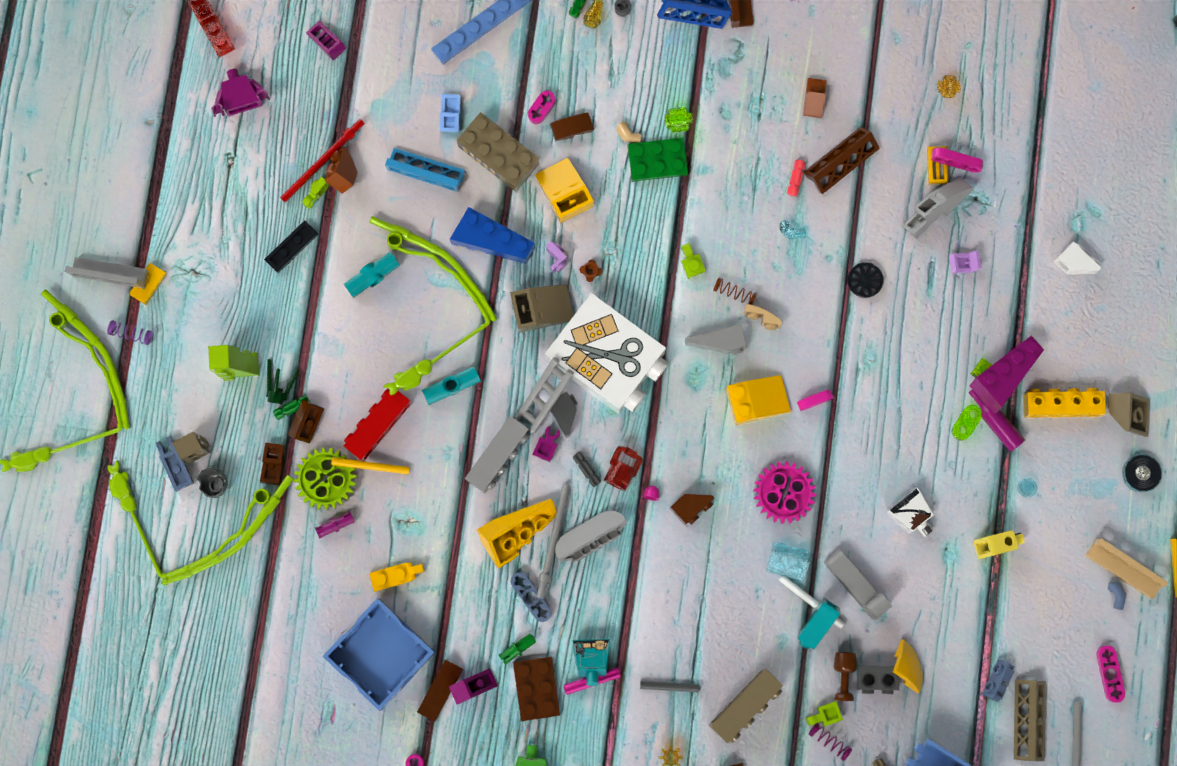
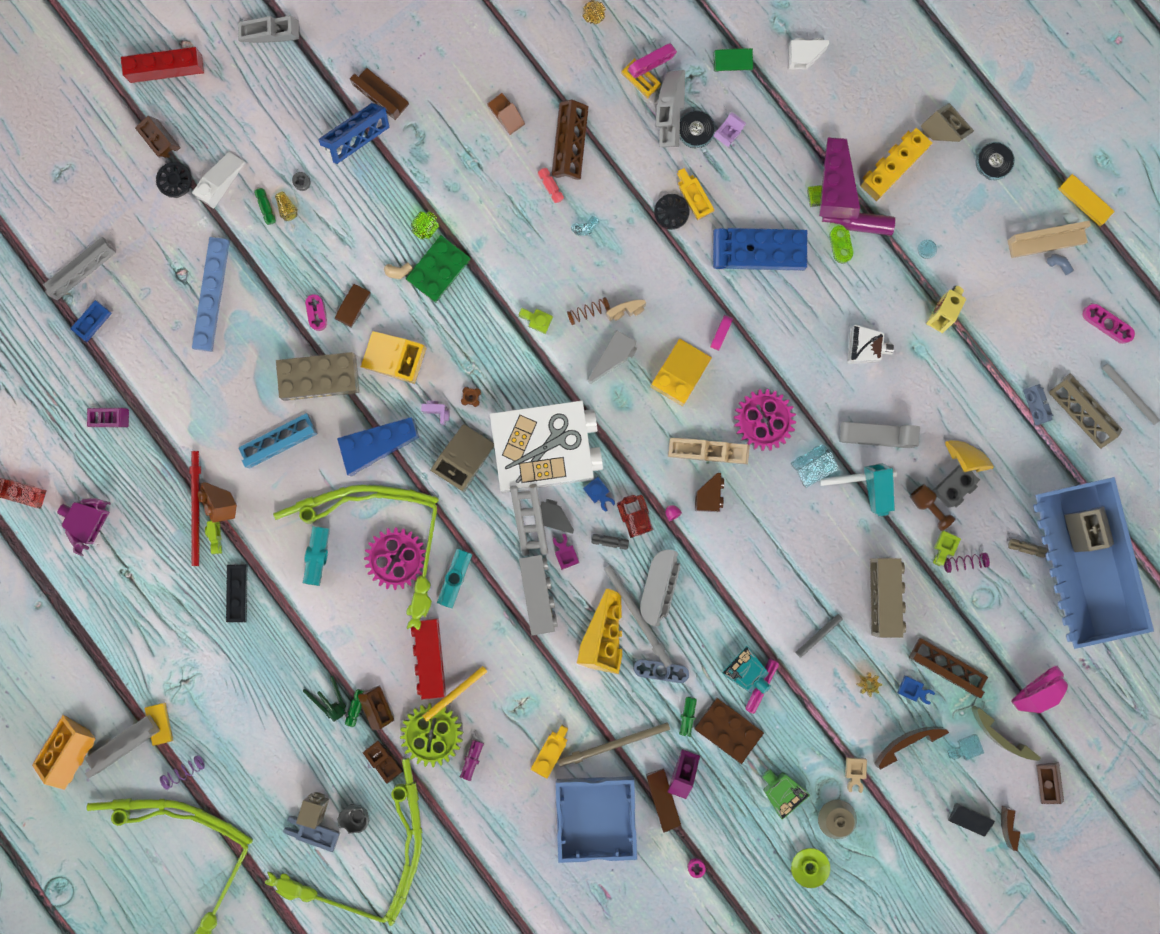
camera: 45 degrees left, 5 degrees up
lime wedge [208,345,259,381] -> none
light blue slope [440,94,461,132] -> none
none -> light orange slope [32,715,96,790]
none -> dark pink gear [364,527,426,590]
none -> dark tan bar [558,722,670,767]
none -> blue plate [583,477,615,512]
none -> tan slope [668,438,750,464]
none -> yellow hinge [677,168,714,221]
none -> black tile [679,110,715,149]
none -> green hinge [713,48,753,72]
none -> blue hinge [713,228,807,271]

